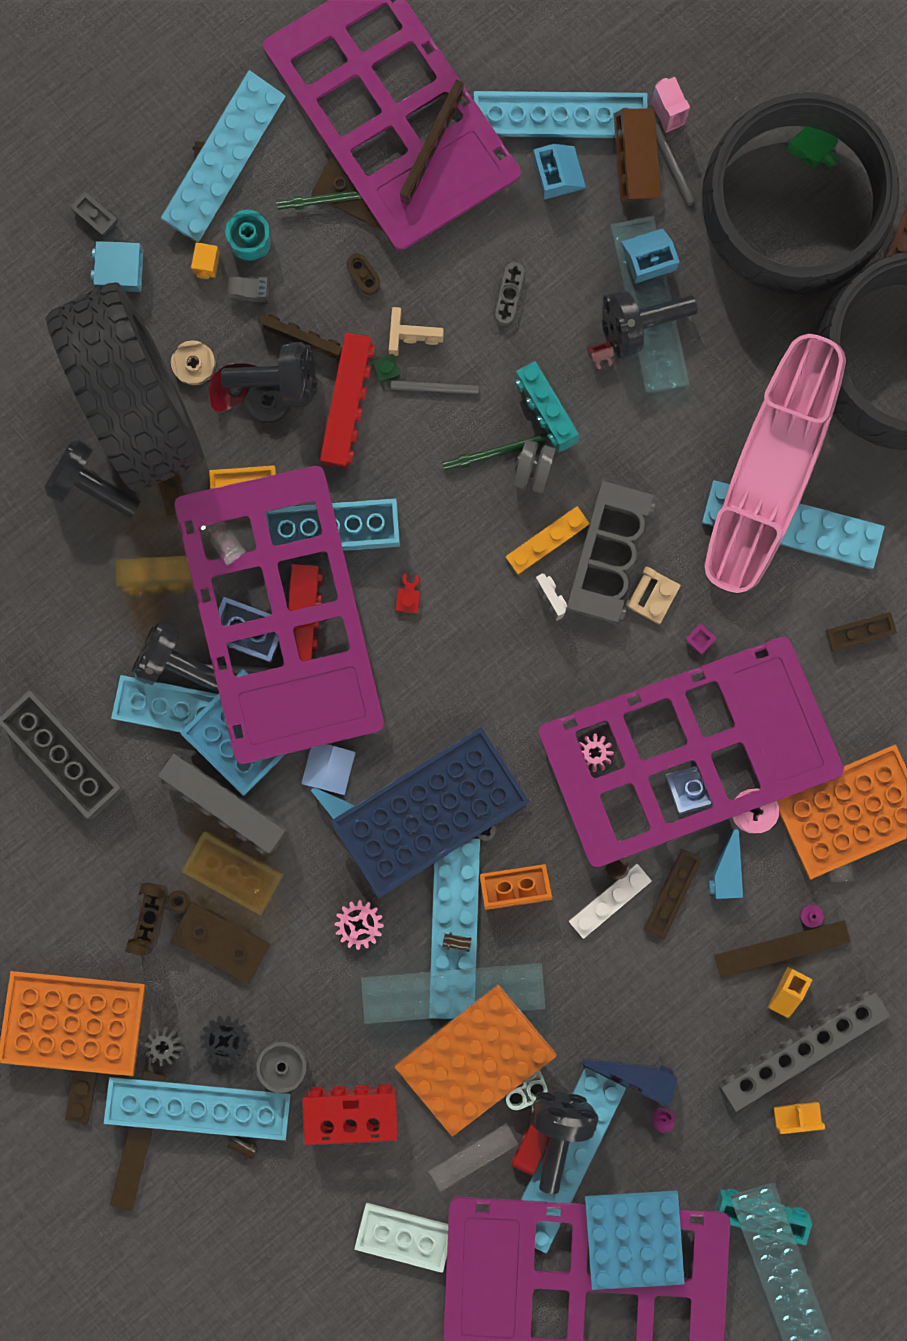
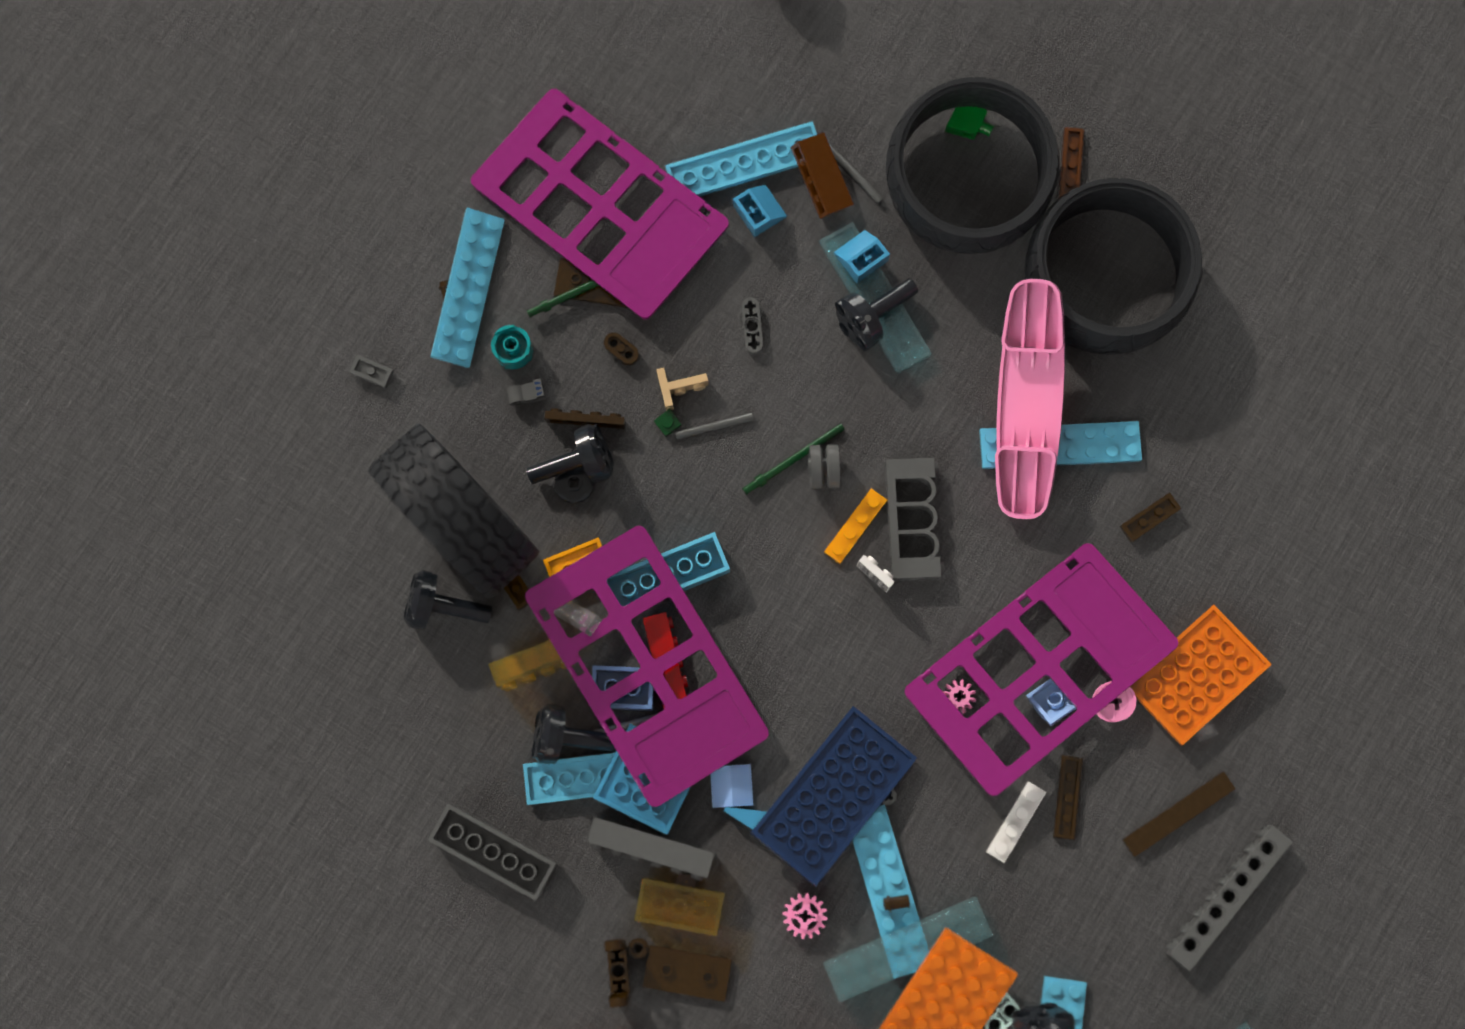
camera: 20 degrees left, 5 degrees down
medium azure brick [91,241,144,292] -> none
tan plate [171,341,216,386] -> none
light orange brick [191,243,220,279] -> none
dark red piece [209,363,257,412] -> none
red brick [320,332,375,469] -> none
red plate [395,574,421,614] -> none
dark brown tile [400,79,464,205] -> none
orange slope [480,864,552,910] -> none
teal brick [515,361,579,453] -> none
dark blue wedge [582,1058,677,1107] -> none
dark red tile [587,342,614,369] -> none
dark brown tile [606,858,629,880] -> none
tan plate [625,567,681,625] -> none
bright pink hips [651,77,690,133] -> none
magenta tile [652,1108,676,1133] -> none
magenta plate [685,623,717,655] -> none
dark azure slope [708,830,743,899] -> none
light orange slope [768,967,813,1018] -> none
light orange panel [773,1102,825,1134] -> none
magenta tile [799,904,824,927] -> none

